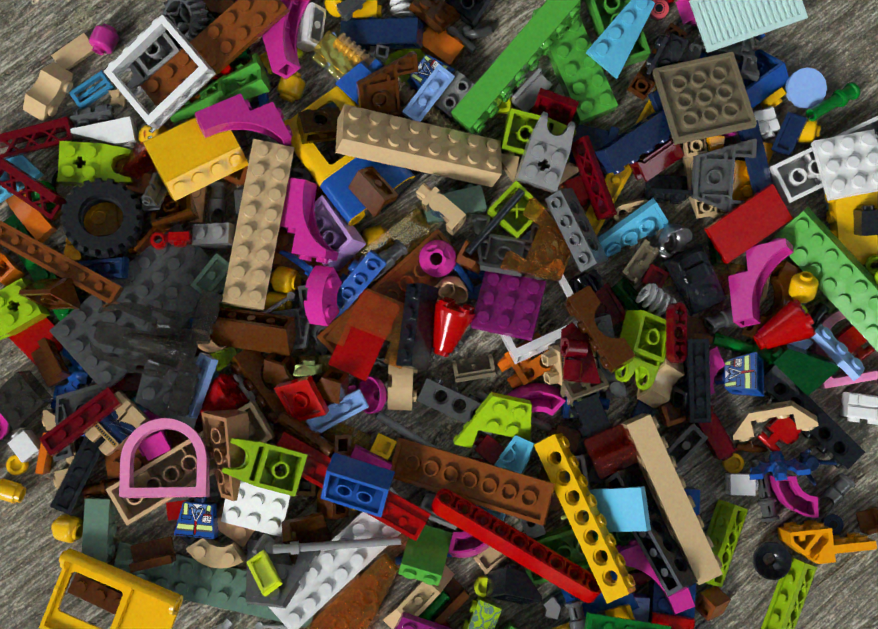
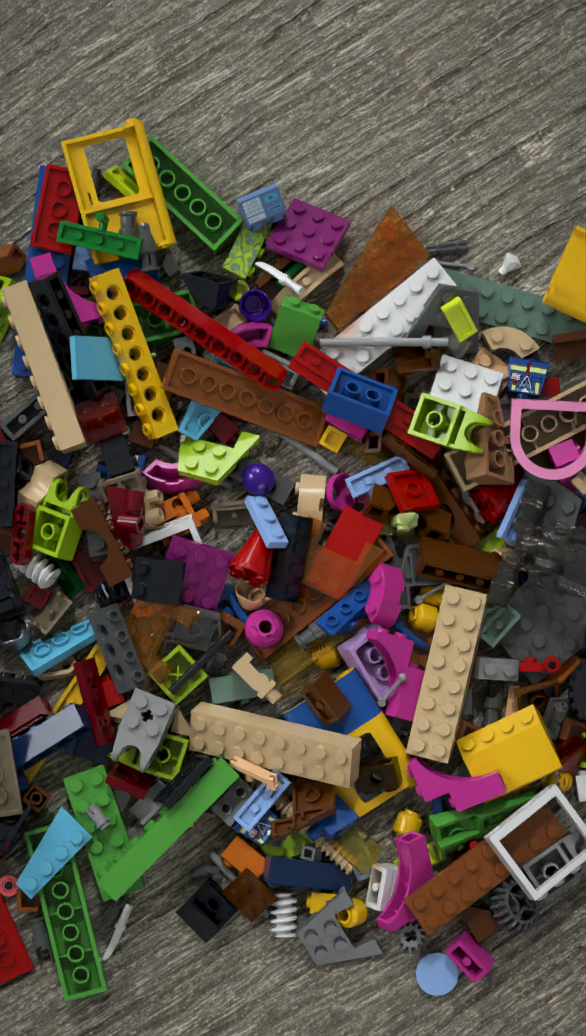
camera: 175 degrees left, 0 degrees up
none -> light grey pin [85,803,111,831]
none -> black slope [131,555,186,605]
none -> black tile [153,754,214,809]
none -> light nougat piece [229,756,280,791]
none -> dark purple hair [239,289,271,322]
none -> dark purple hair [241,463,275,496]
none -> light blue plate [244,496,289,548]
none -> white piece [255,262,304,295]
none -> light grey hinge [377,673,407,707]

